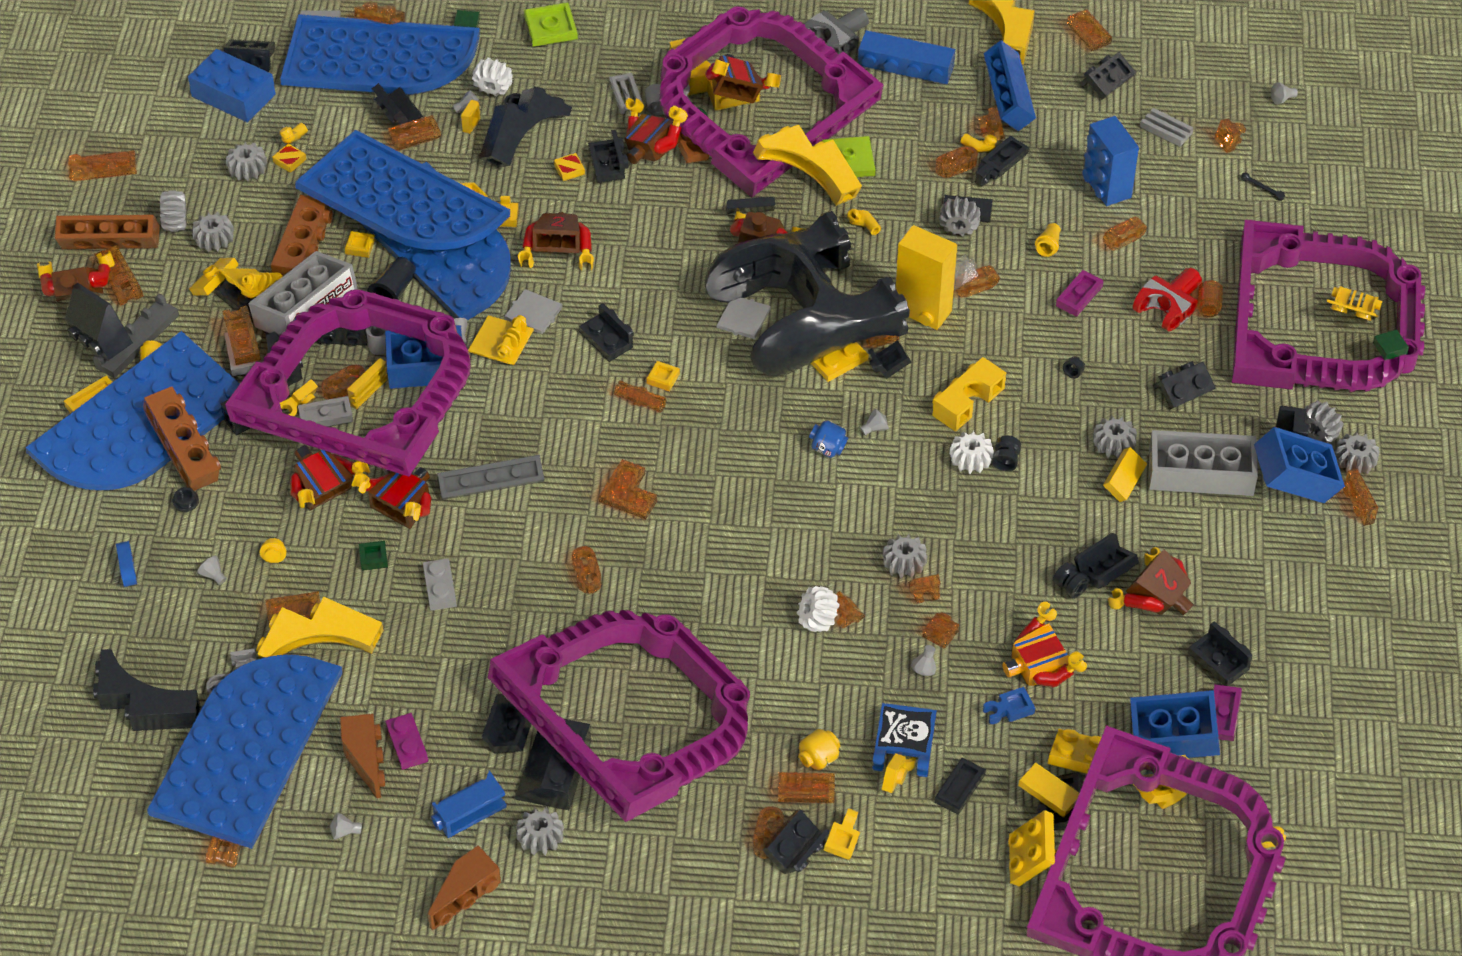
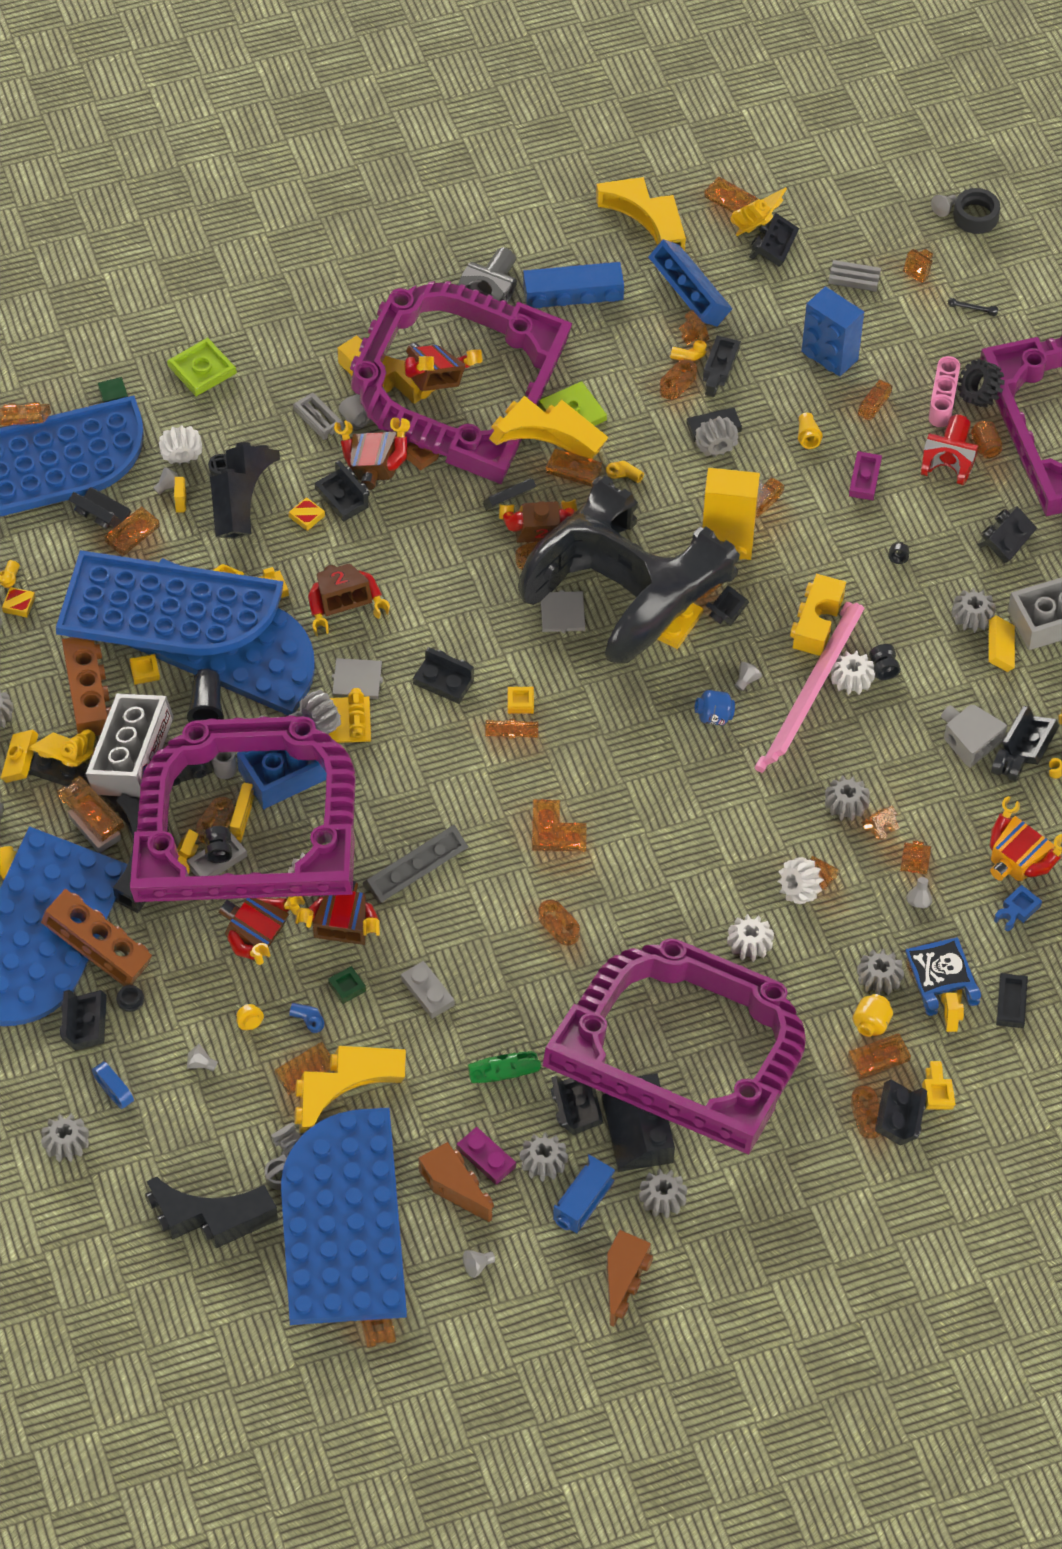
camera: 25 degrees left, 5 degrees up
none -> light grey gear [41,1113,89,1162]
none -> black bracket [60,990,107,1051]
none -> black wheel [204,826,232,863]
none -> blue arm [289,1003,324,1033]
none -> light grey gear [299,689,341,734]
none -> green hinge [468,1051,542,1083]
none -> light grey gear [520,1132,568,1182]
none -> clear orange plate [546,448,602,487]
none -> white gear [727,914,774,962]
none -> yellow hinge [730,187,787,236]
none -> bright pink piece [755,602,865,773]
none -> light grey gear [857,948,904,996]
none -> bright pink beam [929,356,960,427]
none -> light grey torso [941,705,1007,768]
none -> black tyre [953,188,1001,234]
none -> black tyre [957,359,1005,408]

